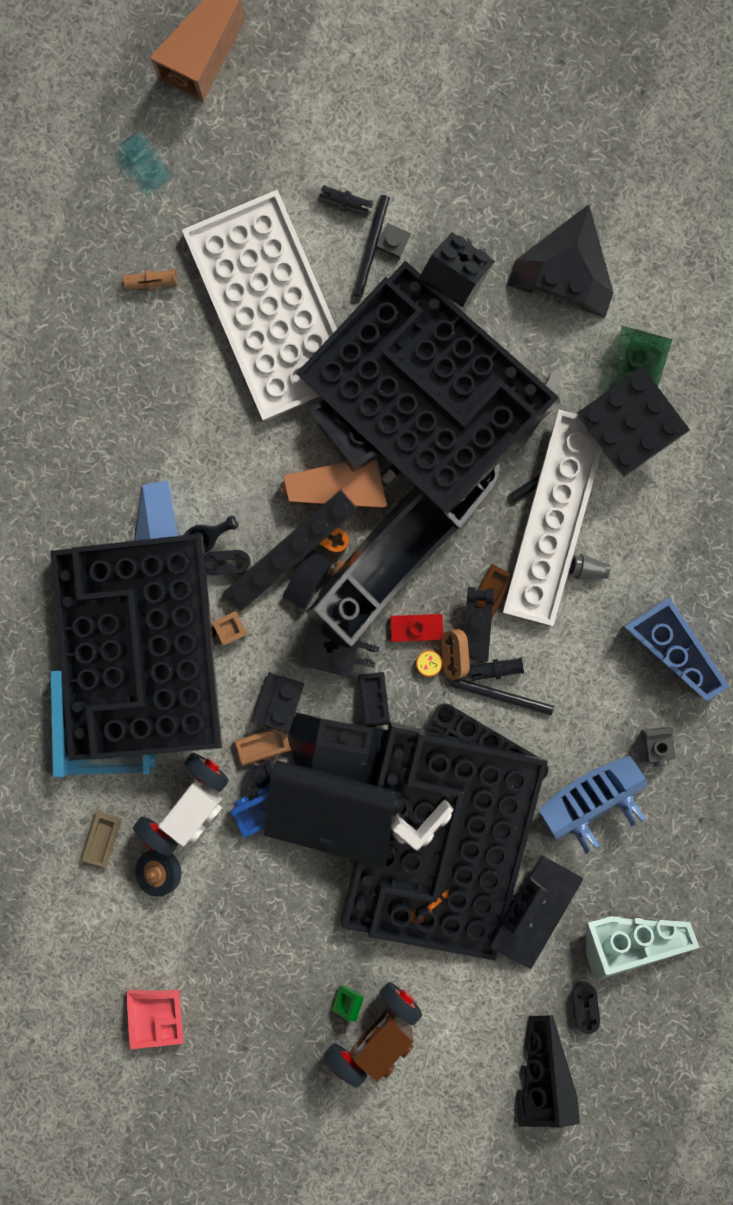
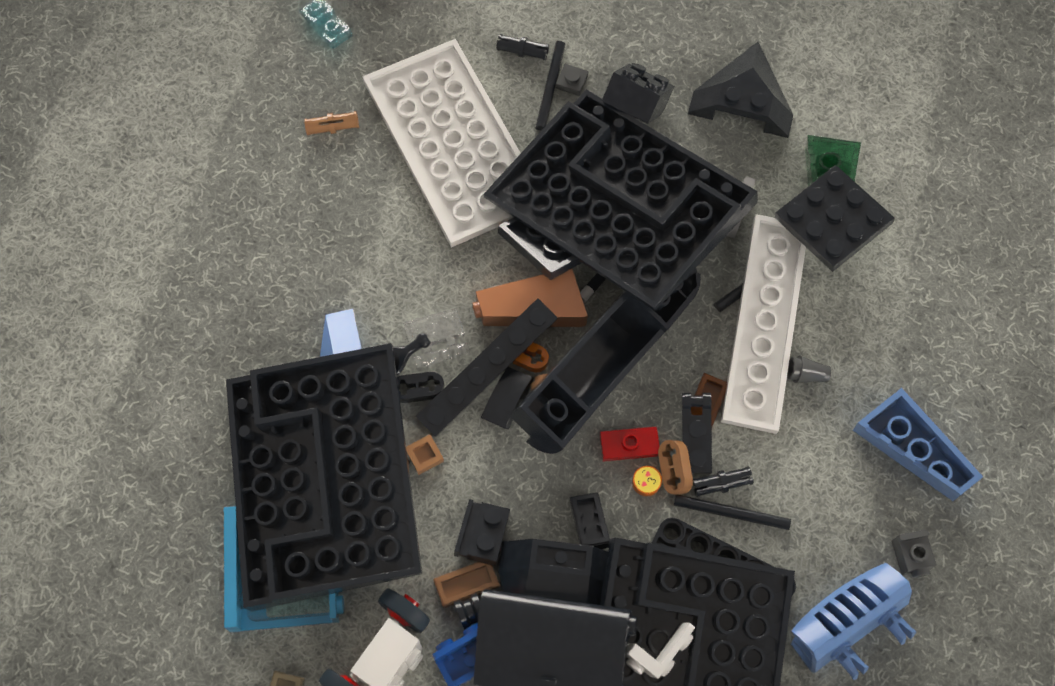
camera: 10 degrees left, 20 degrees down
black hinge [299,618,380,678] -> none

